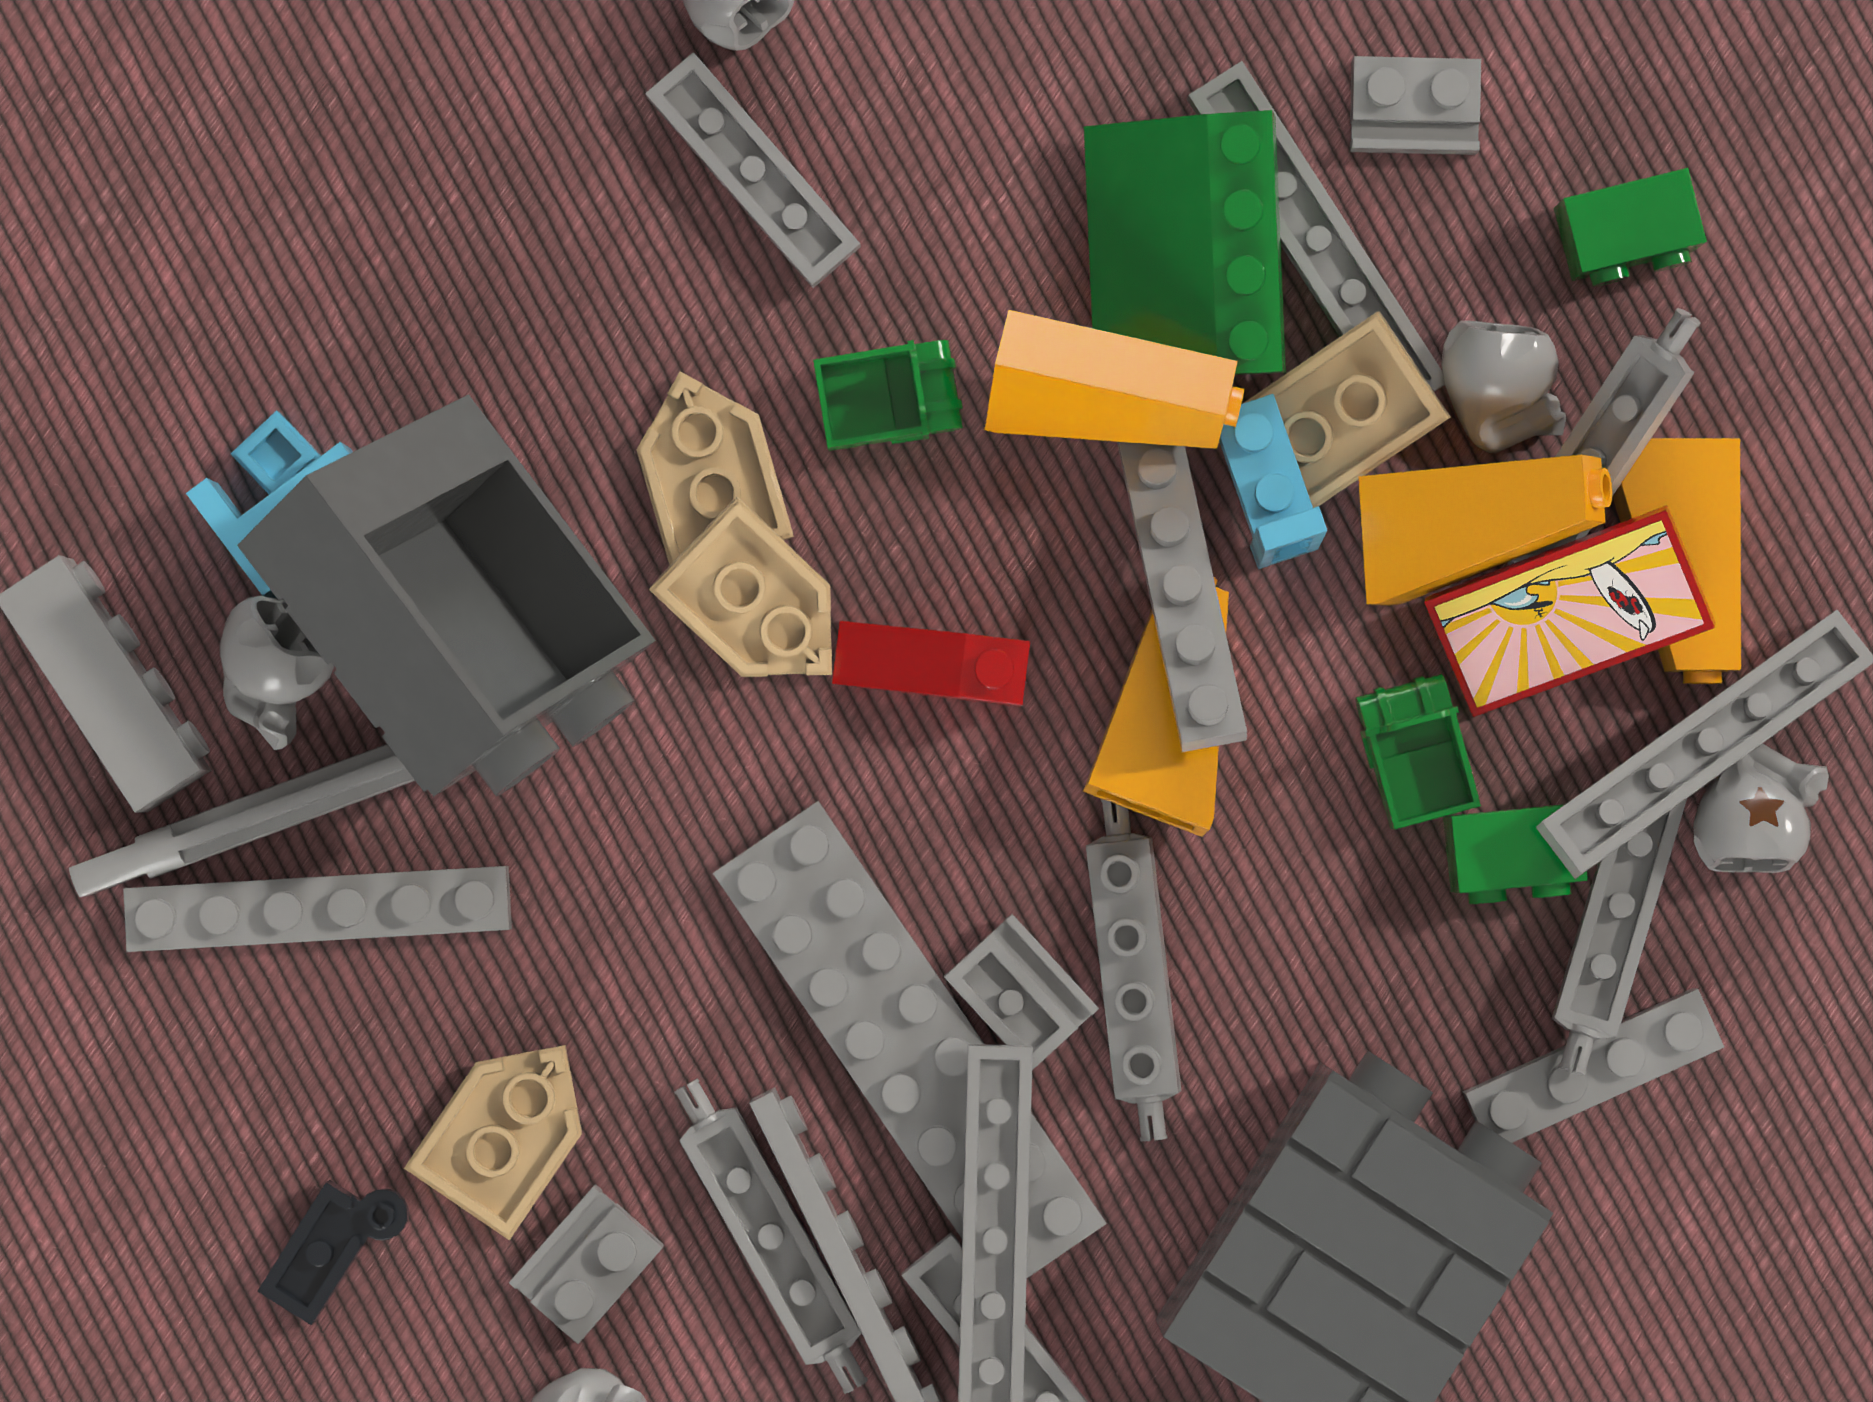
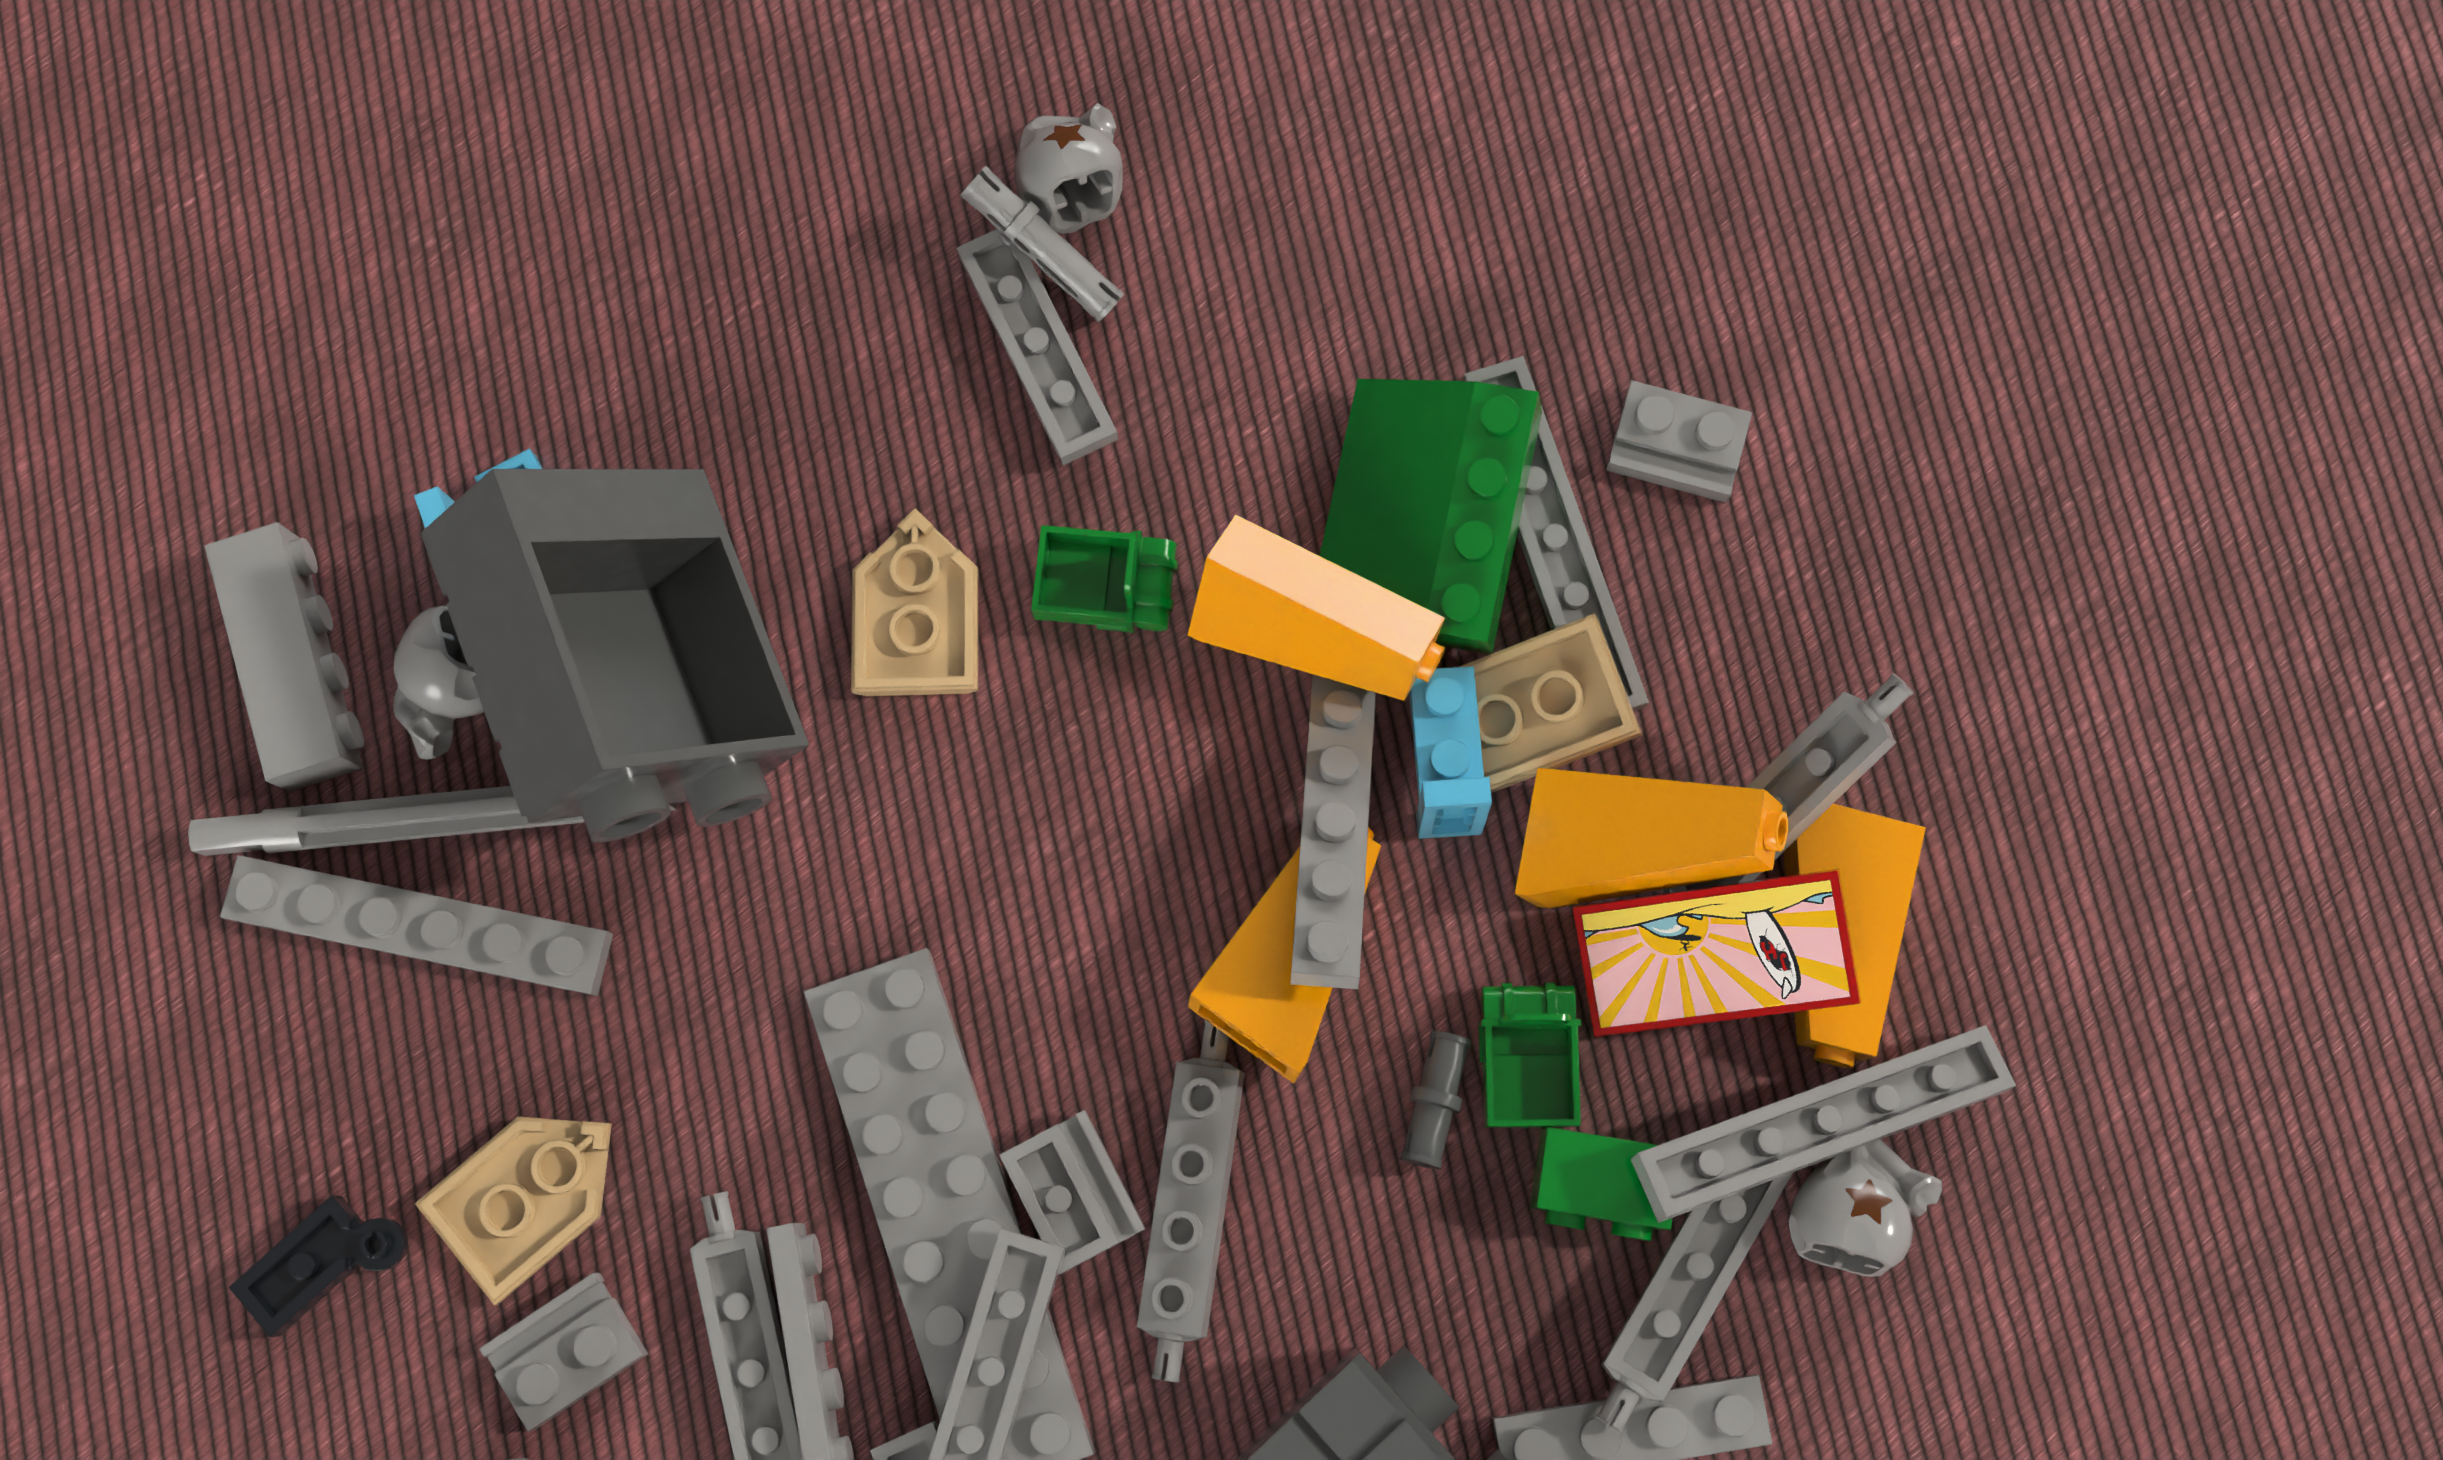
camera: 20 degrees right, 10 degrees down
tan tile [649,497,832,677] -> none
red slope [832,621,1030,707] -> none
light grey piece [1441,321,1566,454] -> none
green brick [1553,168,1707,287] -> none
none -> light grey pin [960,166,1124,323]
none -> dark grey pin [1400,1031,1472,1170]

